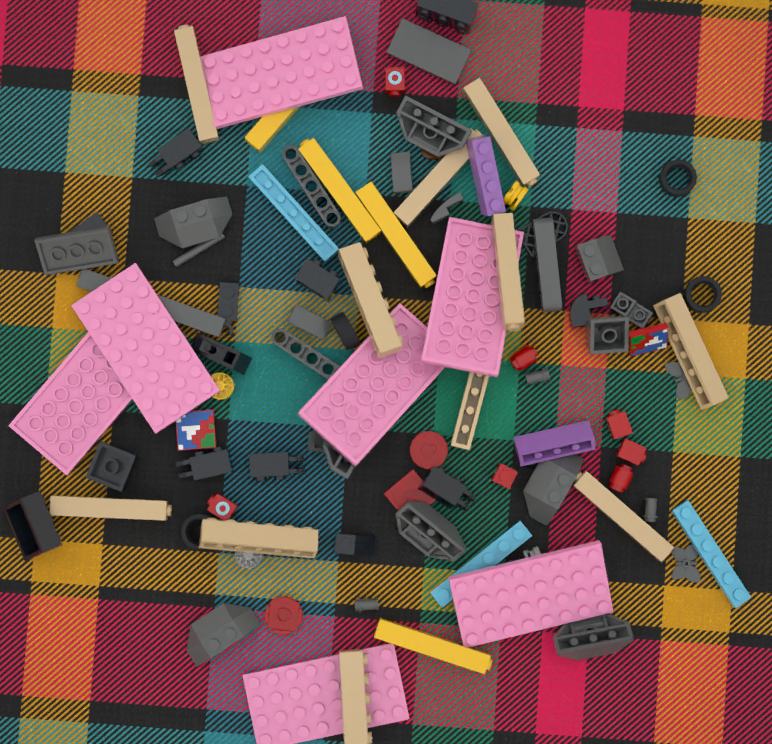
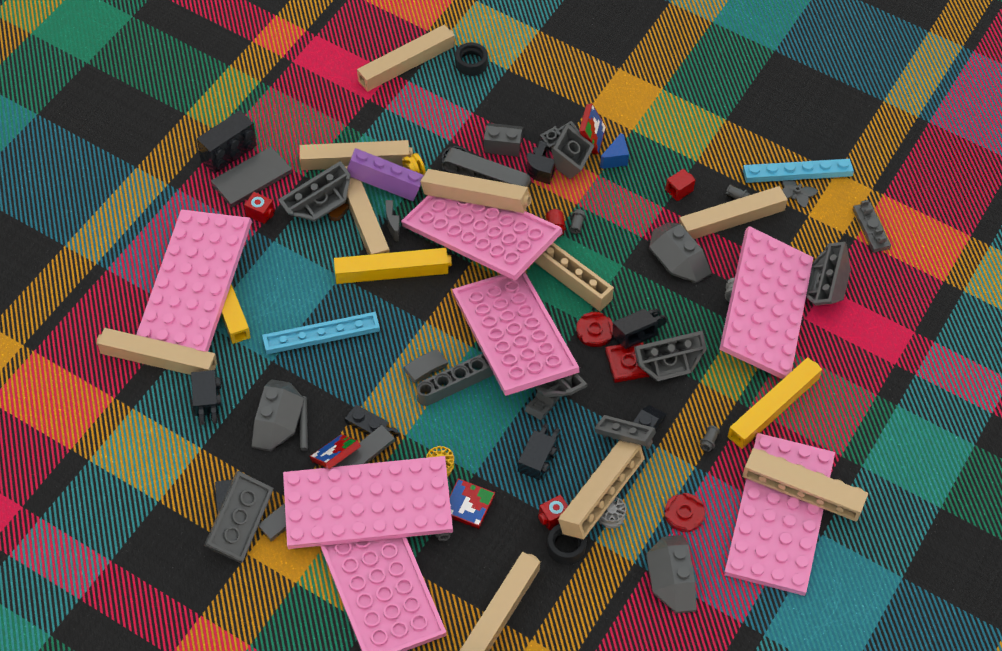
camera: 60 degrees left, 30 degrees down
black brick [85,441,139,492] -> none
black hinge [176,446,234,480] -> none
black slope [191,332,252,375] -> none
dark grey beam [282,145,341,229] -> none
black brick [295,258,341,302] -> none
yellow brick [298,138,381,243] -> none
black tyre [330,312,360,350] -> none
tan brick [338,242,403,359] -> none
dark grey slope [391,151,413,194] -> none
medium azure plate [430,521,532,608] -> none
red brick [491,463,518,489] -> none
medium lavender brick [514,420,596,467] -> none
red brick [605,409,633,440] -> none
red brick [609,464,634,493] -> none
tan brick [653,293,729,410] -> none
dark grey piece [665,362,691,400] -> none
black tyre [683,276,722,313] -> none
none -> tile [309,434,361,469]
none -> tan brick [357,24,455,92]
none -> dark grey plate [594,415,656,449]
none -> blue slope [600,133,629,169]
none -> dark grey plate [852,200,891,253]

